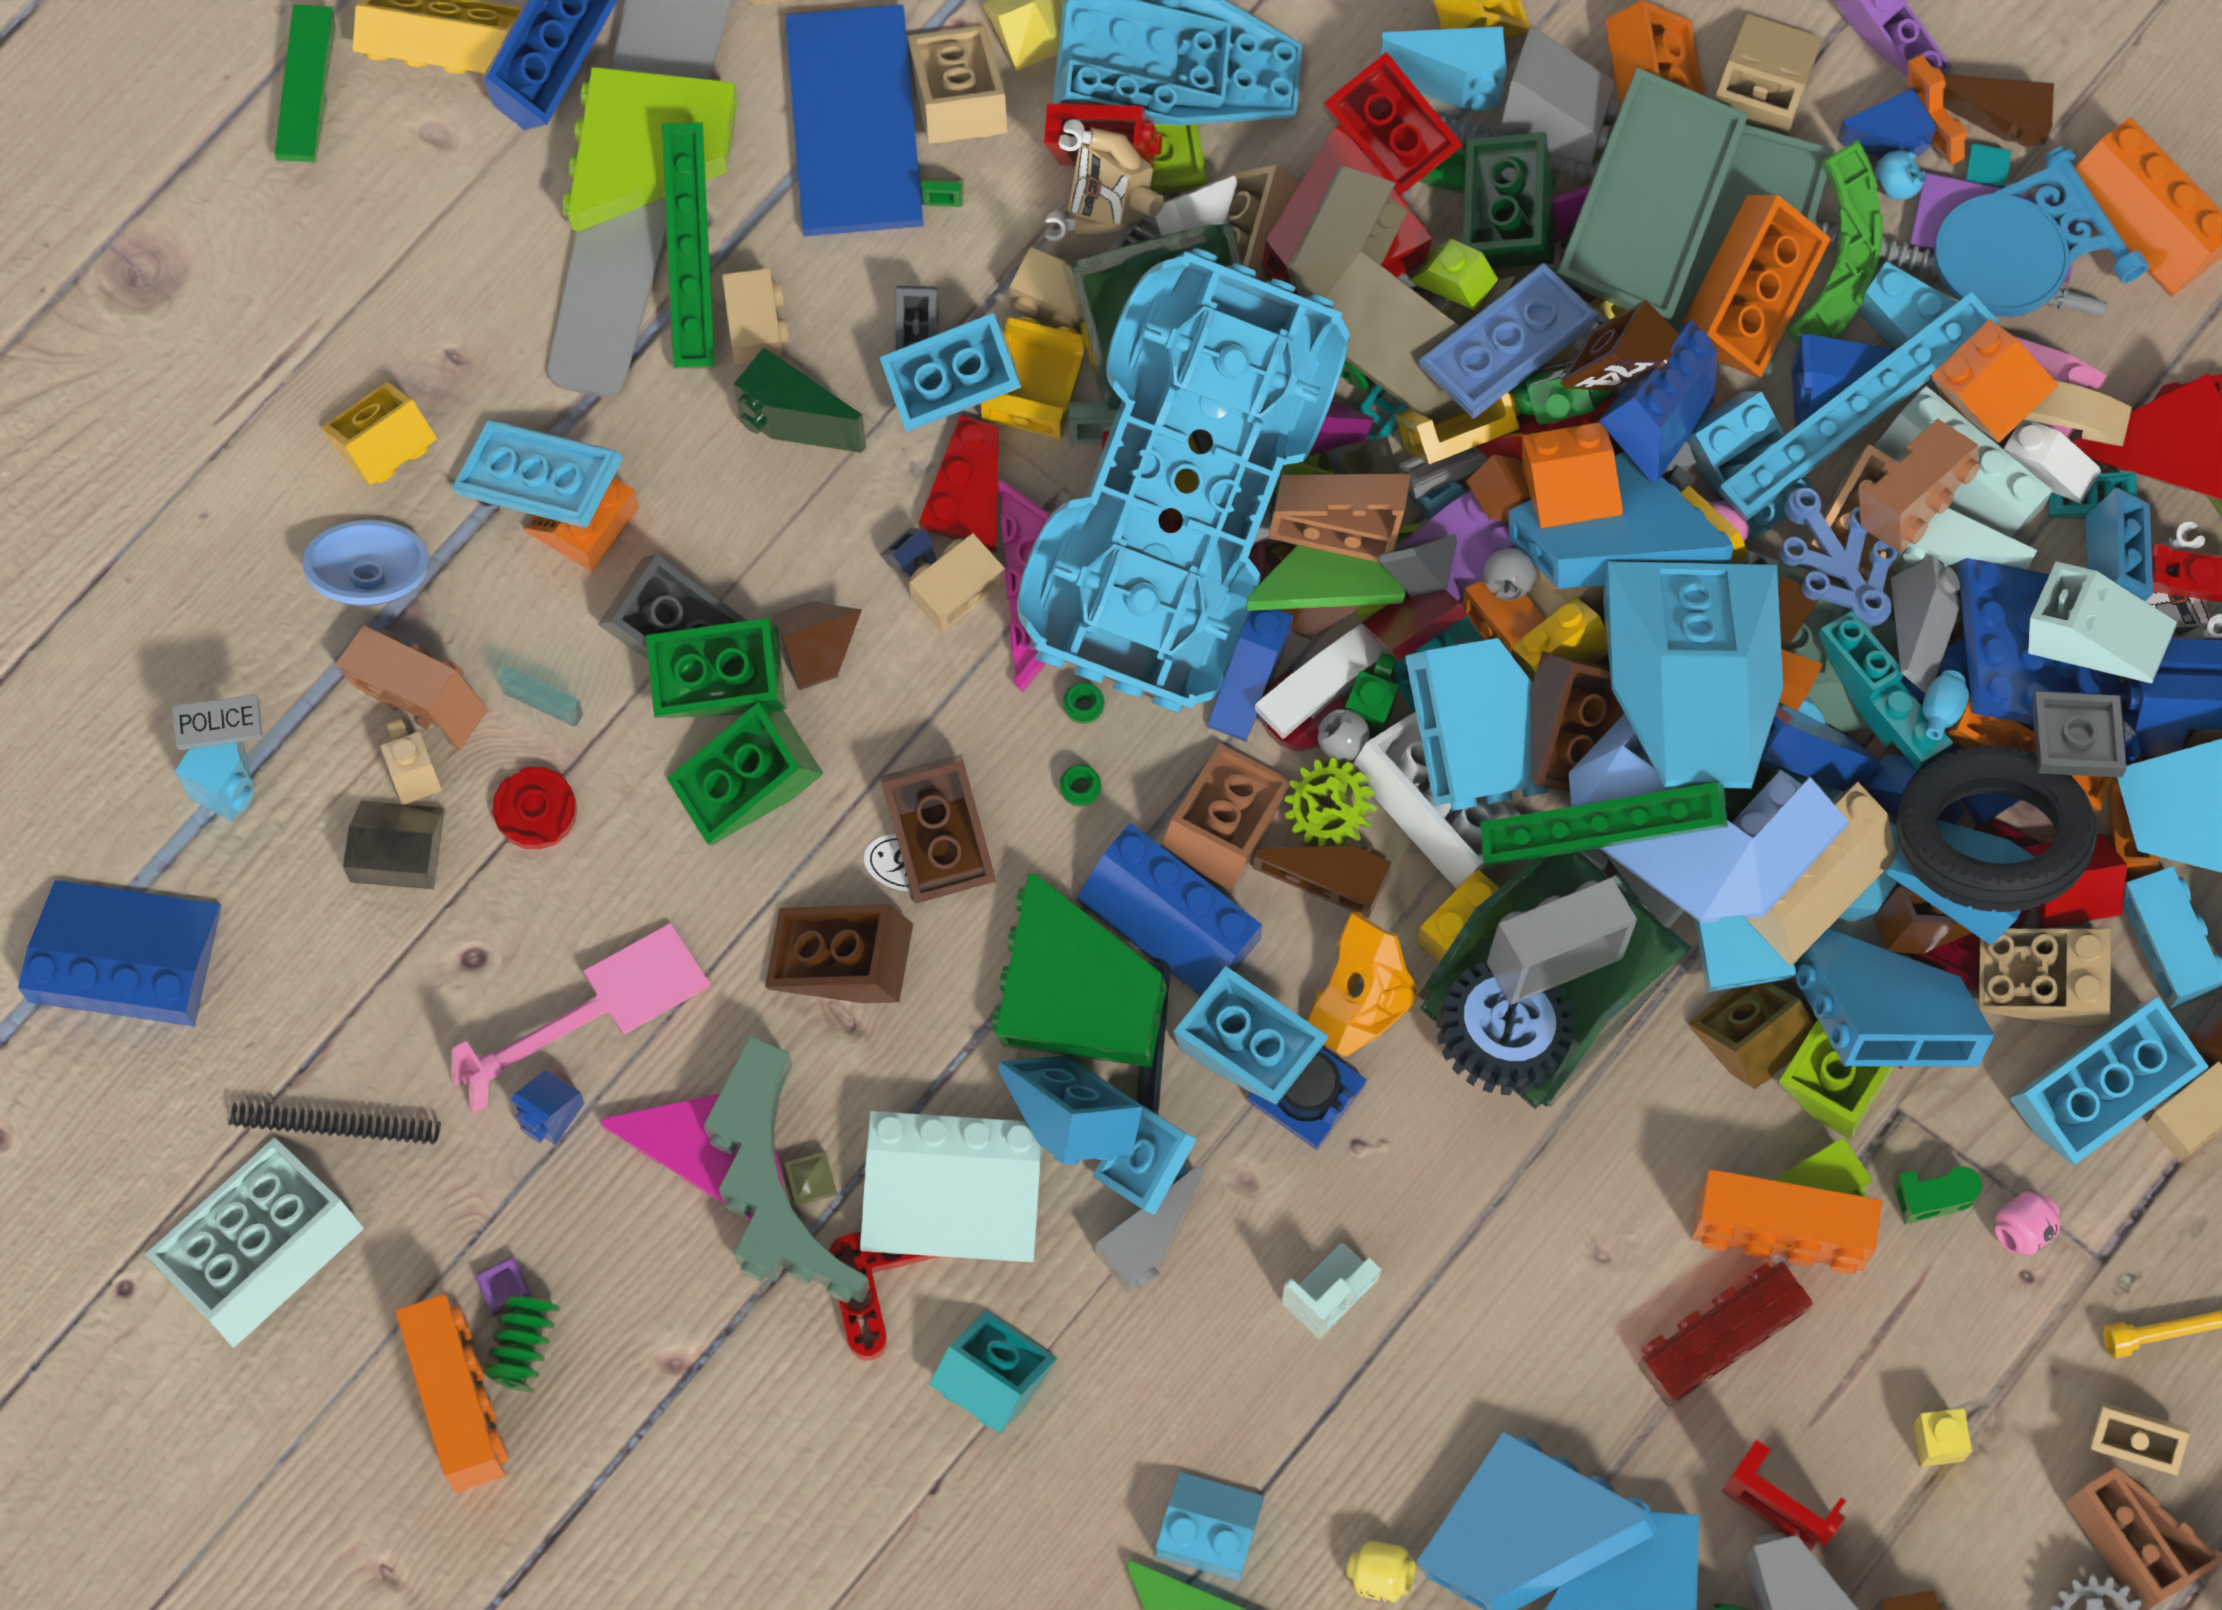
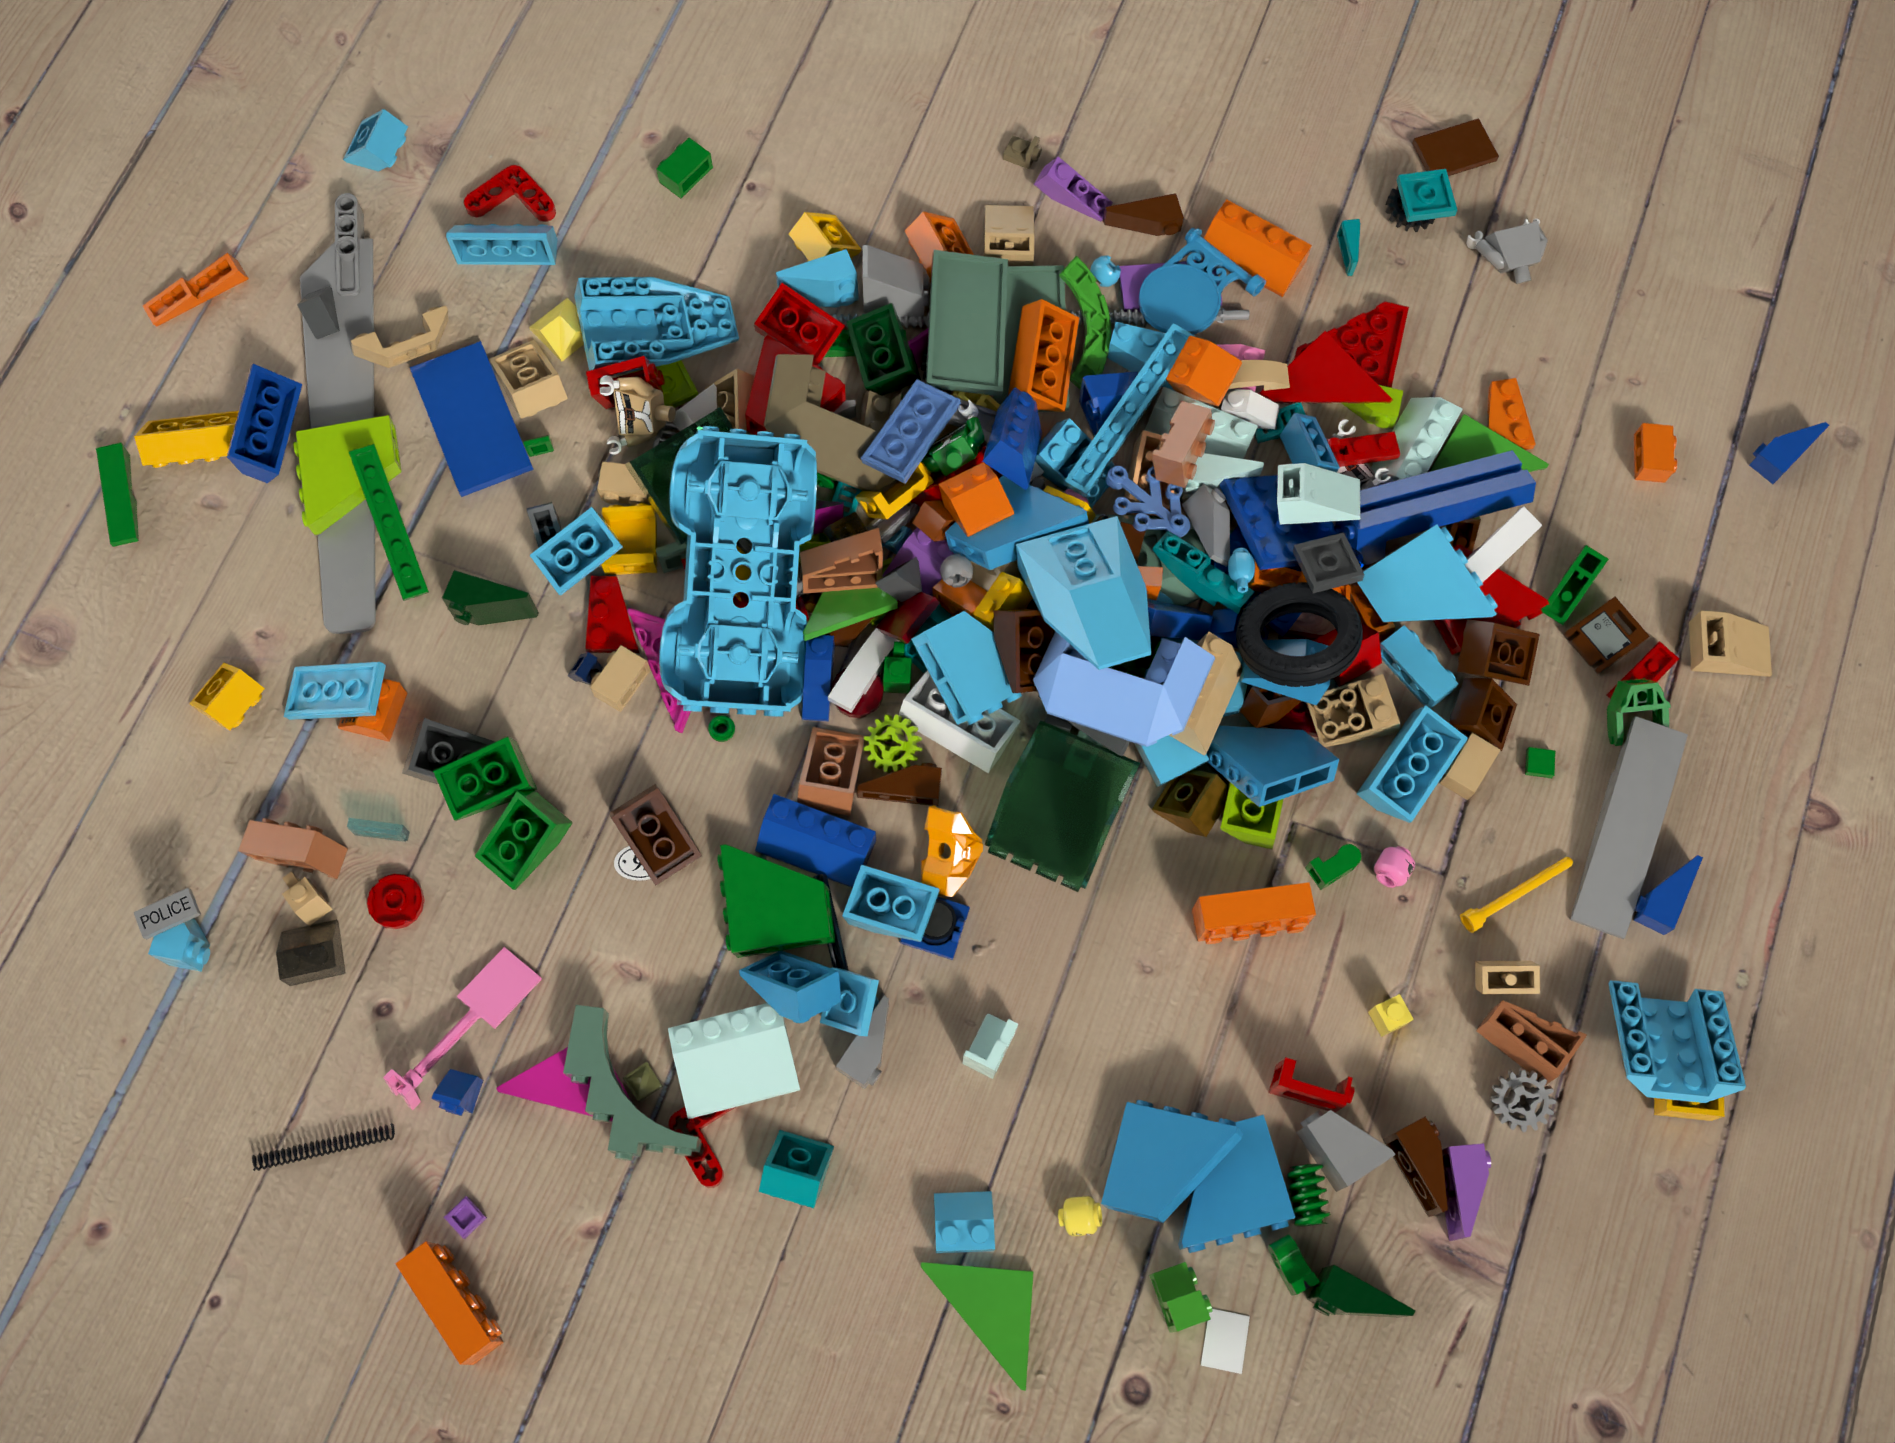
camera: 20 degrees left, 0 degrees up
blue slope [18,880,221,1027] -> none
light aqua slope [145,1137,364,1348] -> none
light blue dish [303,520,429,606] -> none
green piece [483,1295,560,1392] -> none
tan brick [722,268,789,365] -> none
reddish brown slope [765,904,914,1003] -> none
reddish brown slope [772,601,862,690] -> none
green plate [1059,765,1101,807] -> none
light grey piece [1318,709,1370,762] -> none
lime slope [1411,239,1498,311] -> none
yellow brick [1417,870,1509,970] -> none
wheel [1436,961,1575,1095] -> none
green plate [1480,782,1728,866] -> none
light grey piece [1487,877,1637,1005] -> none
reddish brown slope [1560,299,1679,391] -> none
clear red brick [1638,1261,1813,1408] -> none
lime slope [1773,1137,1873,1197] -> none
blue slope [1837,88,1936,157] -> none
orange plate [1908,55,1967,165] -> none
teal tile [1965,143,2012,189] -> none

